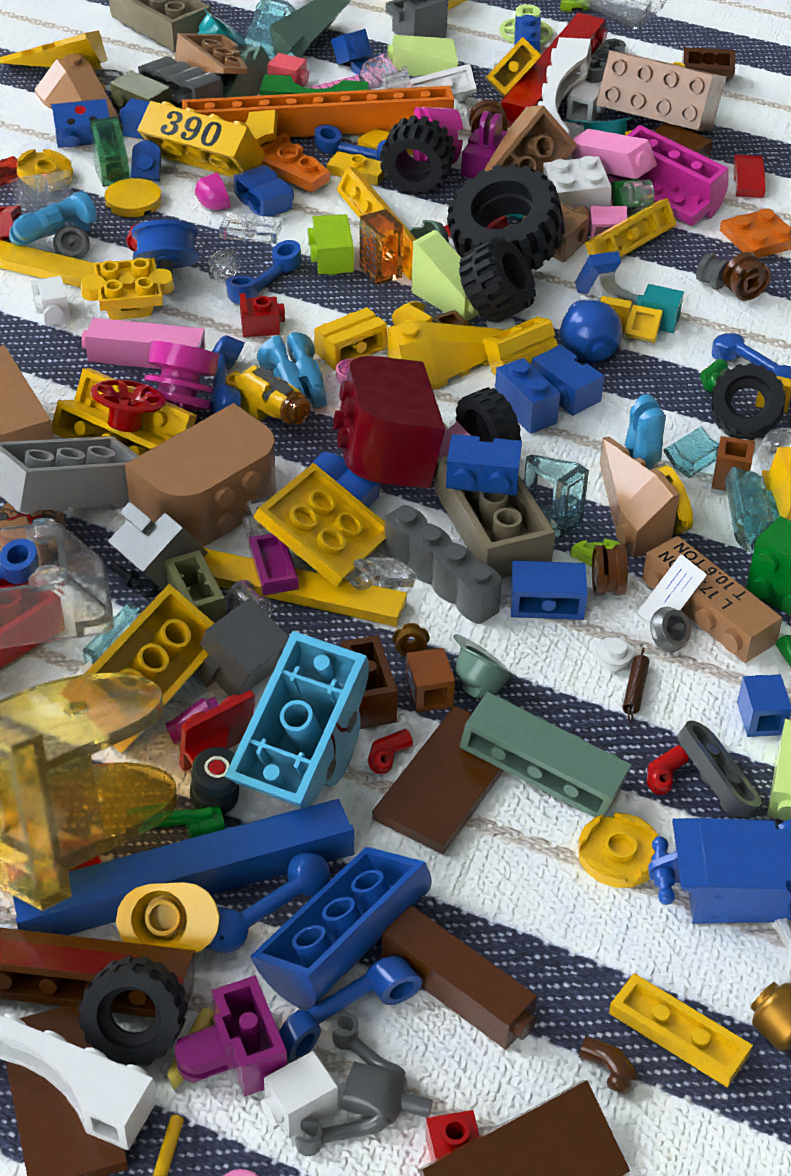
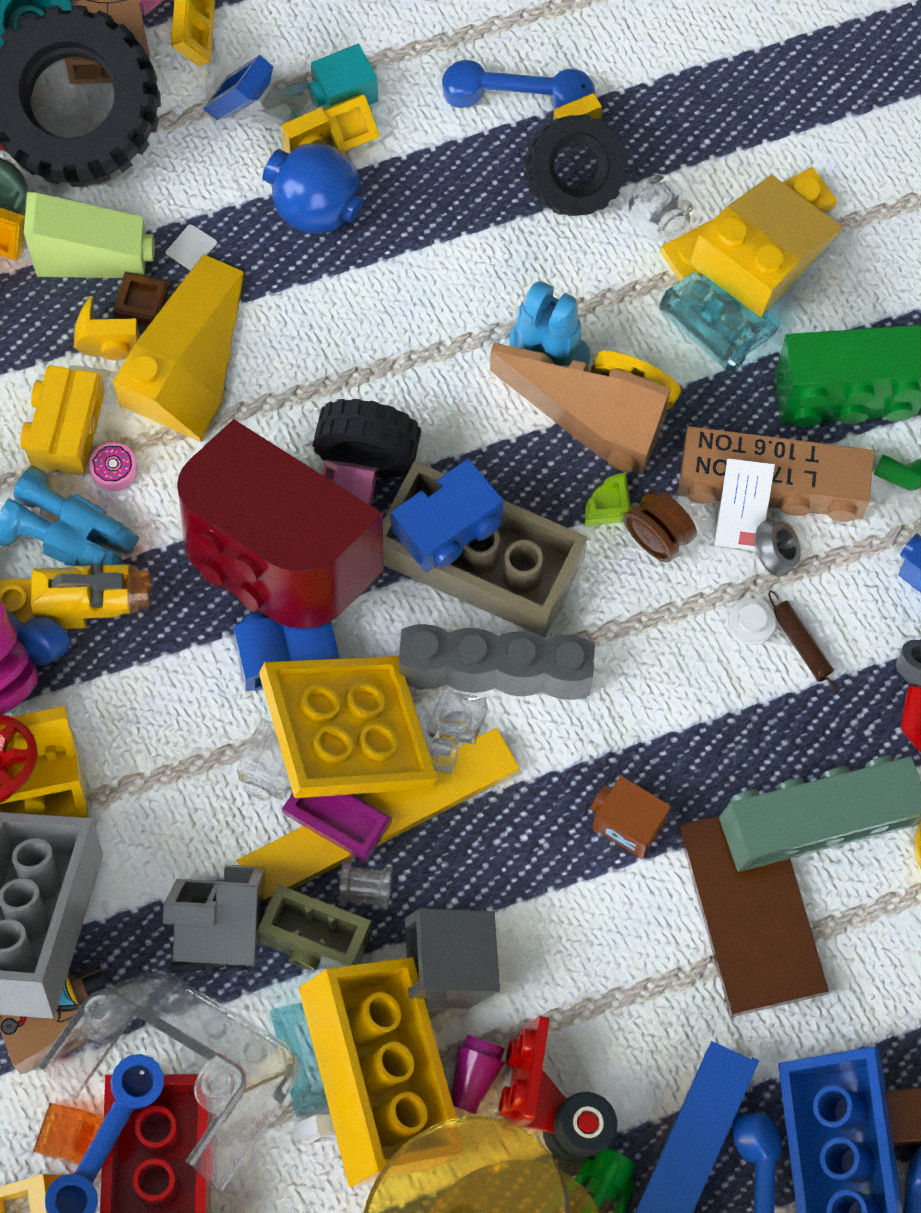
camera: 45 degrees left, 25 degrees up
medium nougat brick [125,403,276,547] -> none
medium azure brick [225,631,369,809] -> none
reddish brown brick [341,635,398,729] -> none
red arm [367,729,413,774] -> none
pearl gold plate [392,623,430,658] -> none
sand green piece [453,634,517,699] -> none
black tyre [459,237,536,323] -> none
yellow brick [483,316,558,375] -> none
blue brick [495,358,560,434] -> none
blue brick [510,561,588,620] -> none
clear light blue tile [524,454,589,539] -> none
blue brick [531,344,604,416] -> none
clear light blue piece [663,426,719,478] -> none
green arm [699,359,728,394] -> none
dark orange brick [711,436,755,494] -> none

